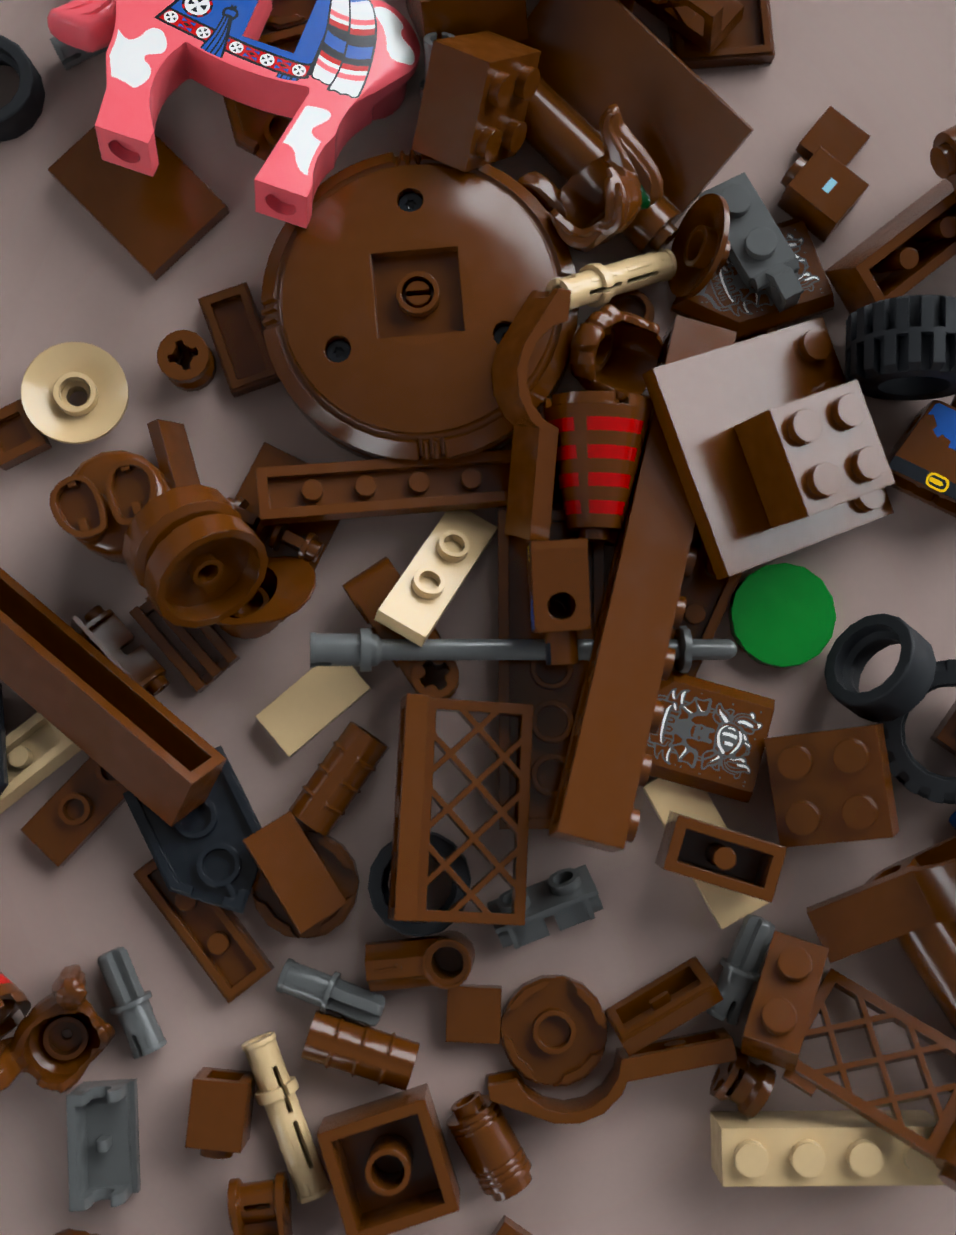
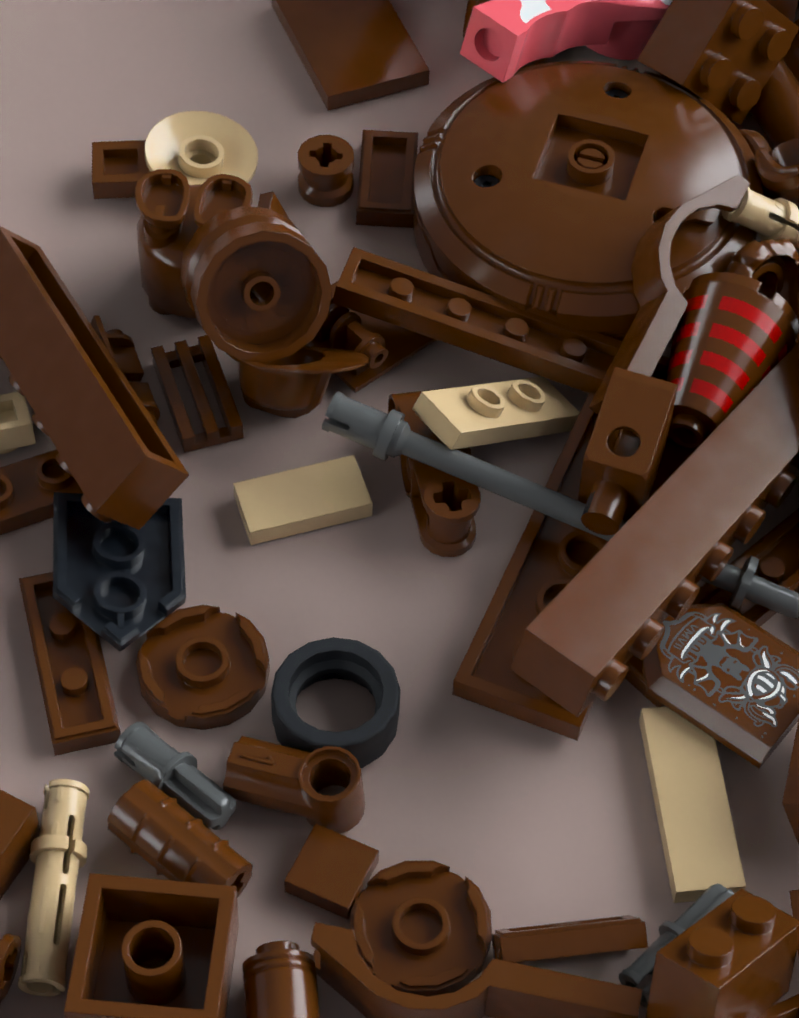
camera: 20 degrees right, 30 degrees down
reddish brown tile [242,811,347,934] -> none
reddish brown axle [289,721,389,836] -> none
reddish brown fence [388,693,533,926] -> none
dark grey hinge [487,864,603,949] -> none
reddish brown brick [655,811,787,903] -> none

